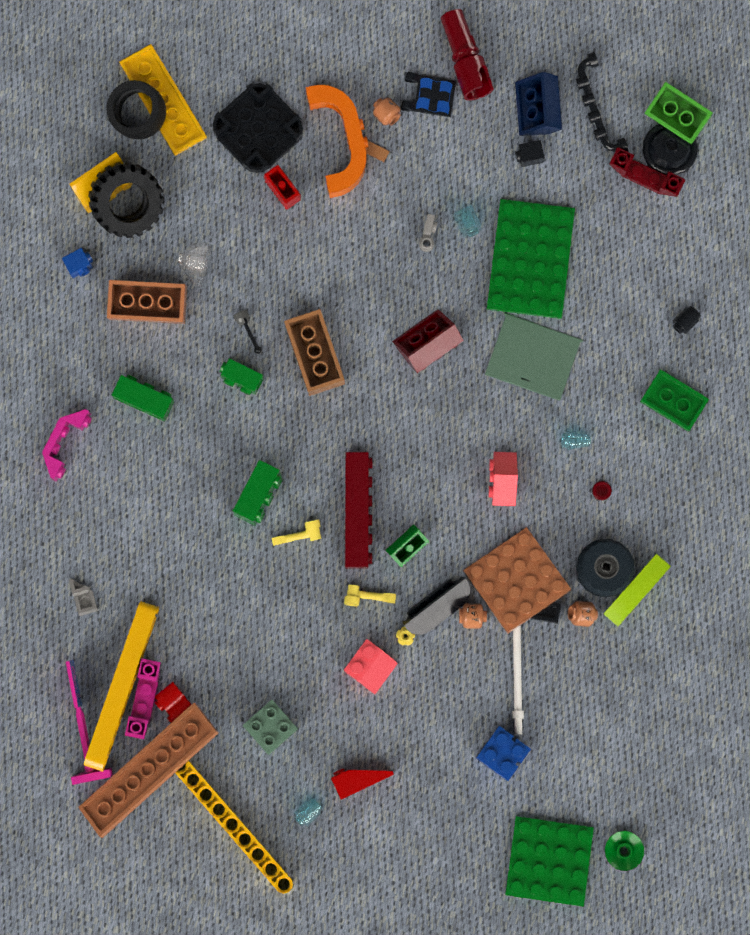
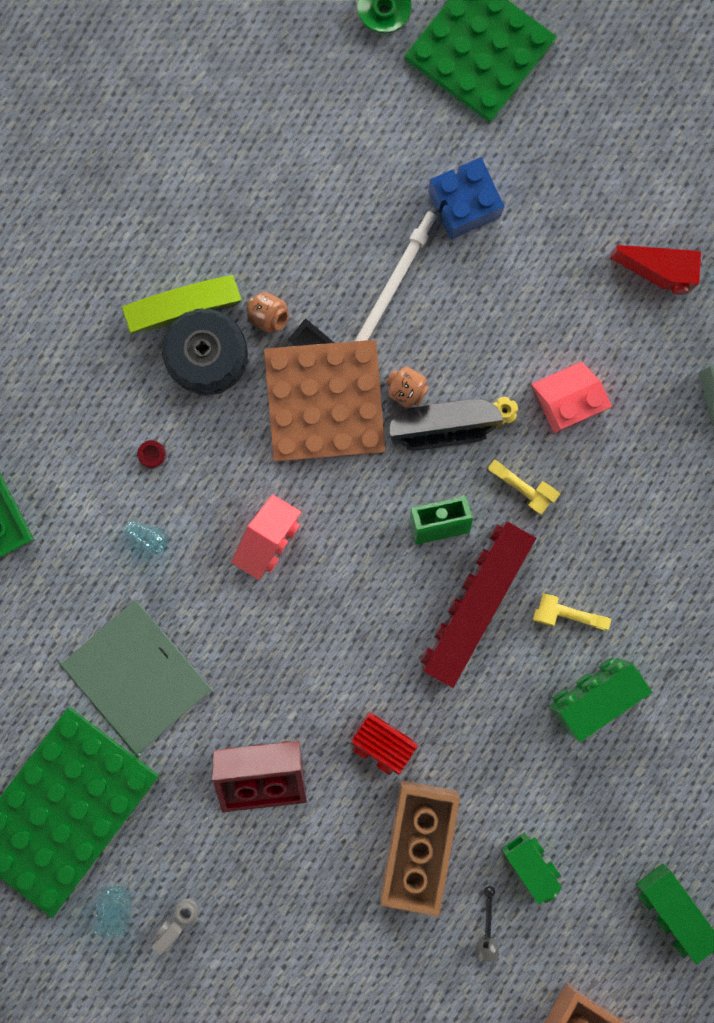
camera: 155 degrees left, 5 degrees up
none -> red brick [350,711,418,775]

